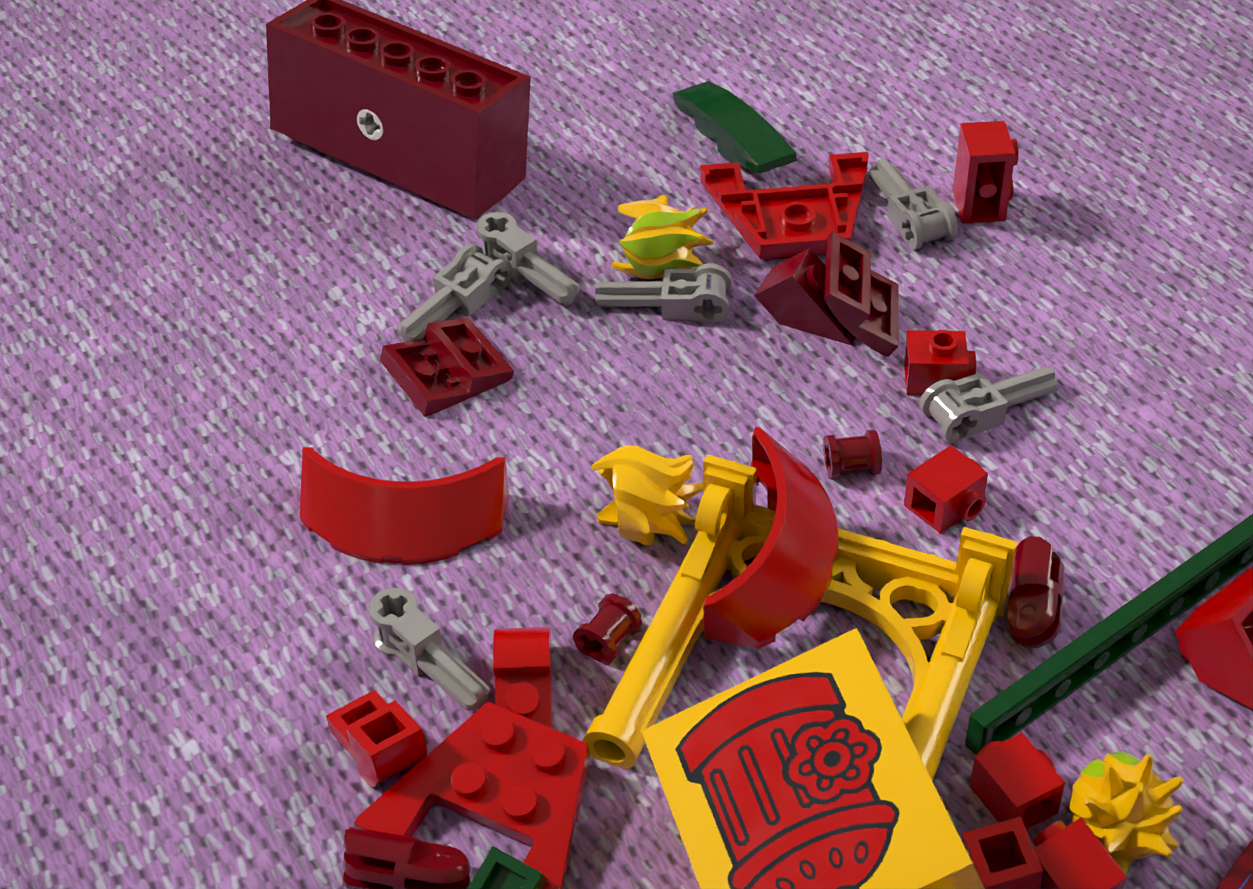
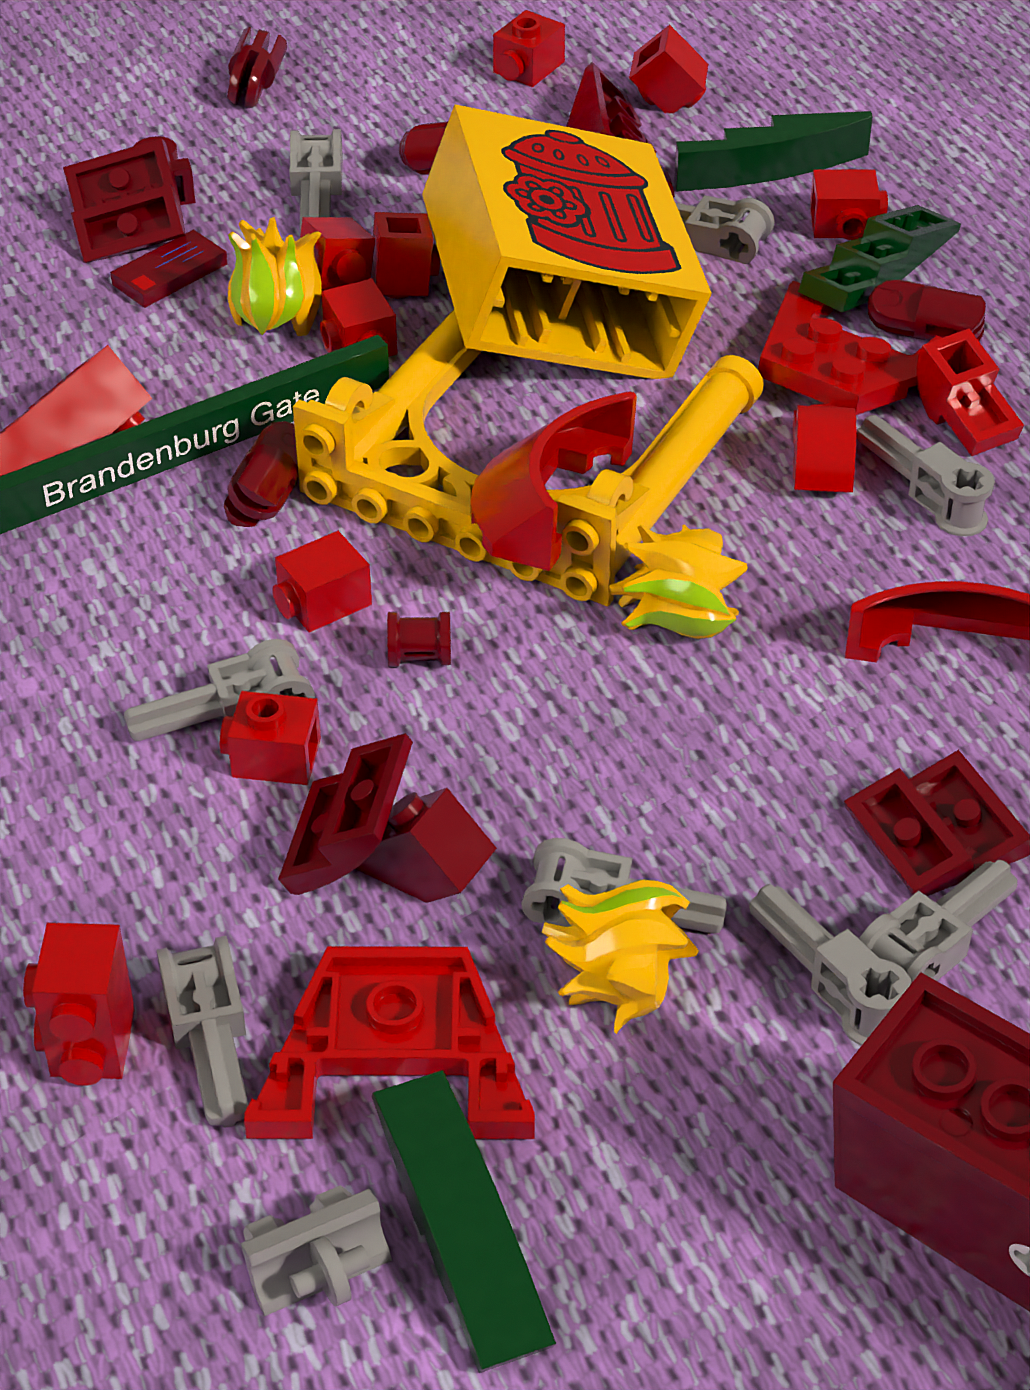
camera: 175 degrees left, 0 degrees up
dark red bush [573,593,643,665] -> none
none -> light grey hips [241,1185,392,1316]

